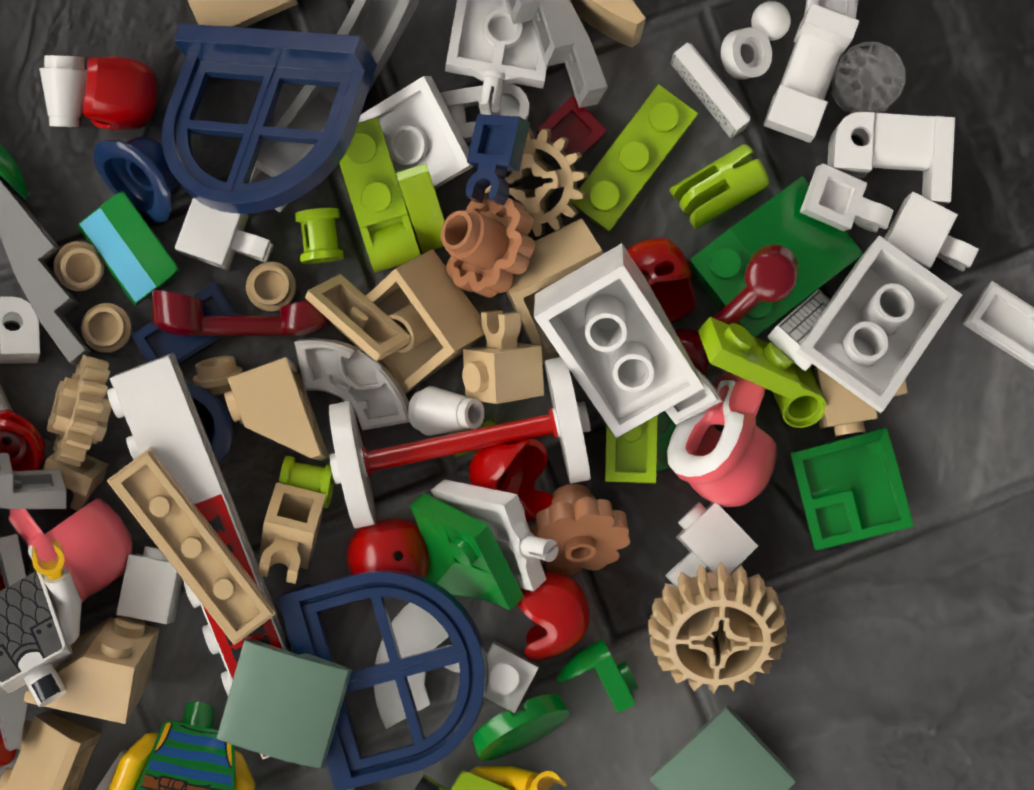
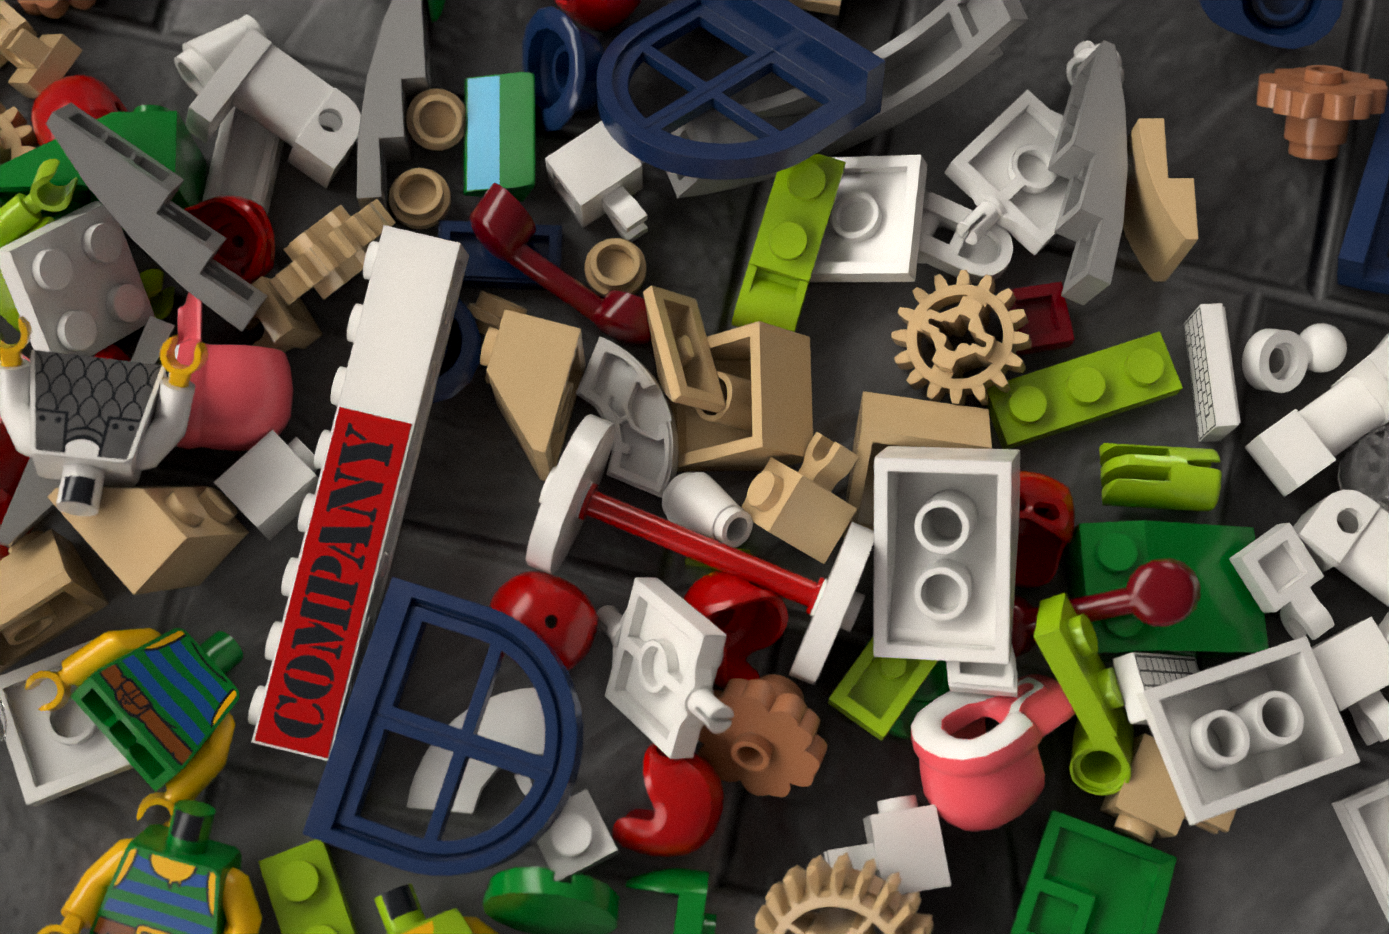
camera: 30 degrees right, 10 degrees down
tan tile [107,447,277,645] -> none
sand green slope [216,638,352,769] -> none
tan brick [258,482,326,584] -> none
lime bush [278,455,335,508] -> none
lime bush [295,208,344,264] -> none
lime piece [396,164,445,253] -> none
green plate [410,493,524,610] -> none
nougat plant [441,193,535,298] -> none
dark blue plate [466,114,530,205] -> none

